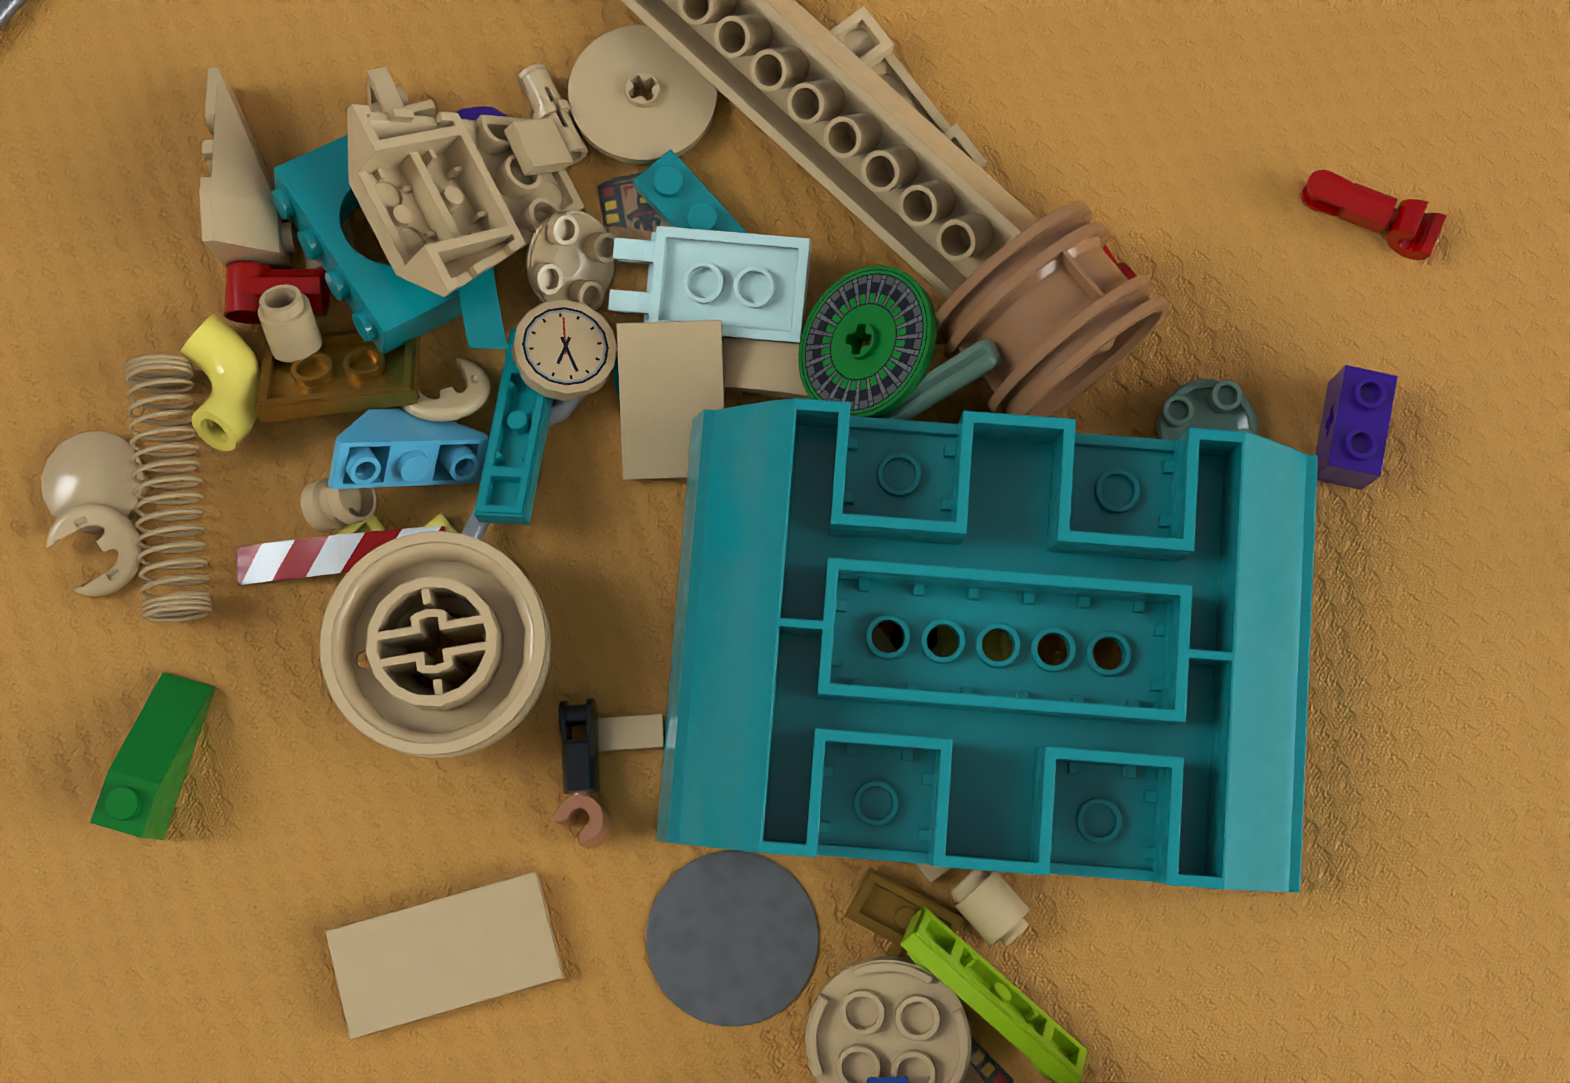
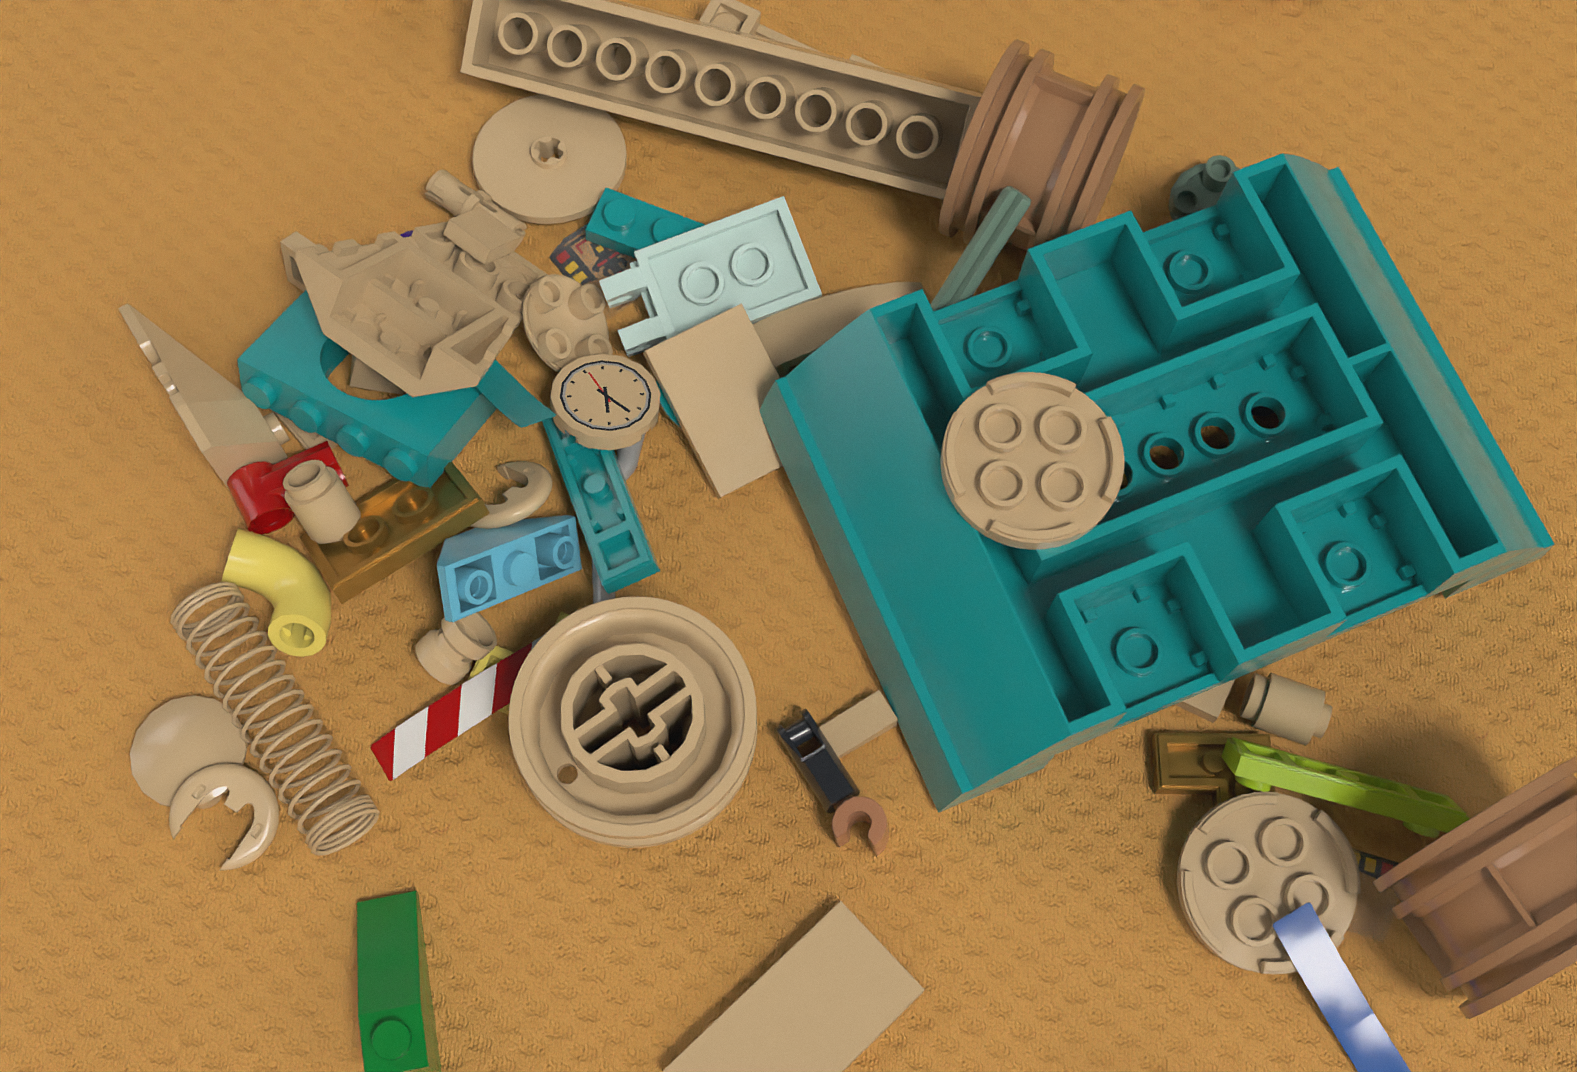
camera: 30 degrees left, 10 degrees down
flat silver sticker [646,851,818,1026] -> none
piece [798,265,937,418] -> none
dark purple brick [1315,365,1398,490] -> none
none -> tan tile [940,372,1124,550]

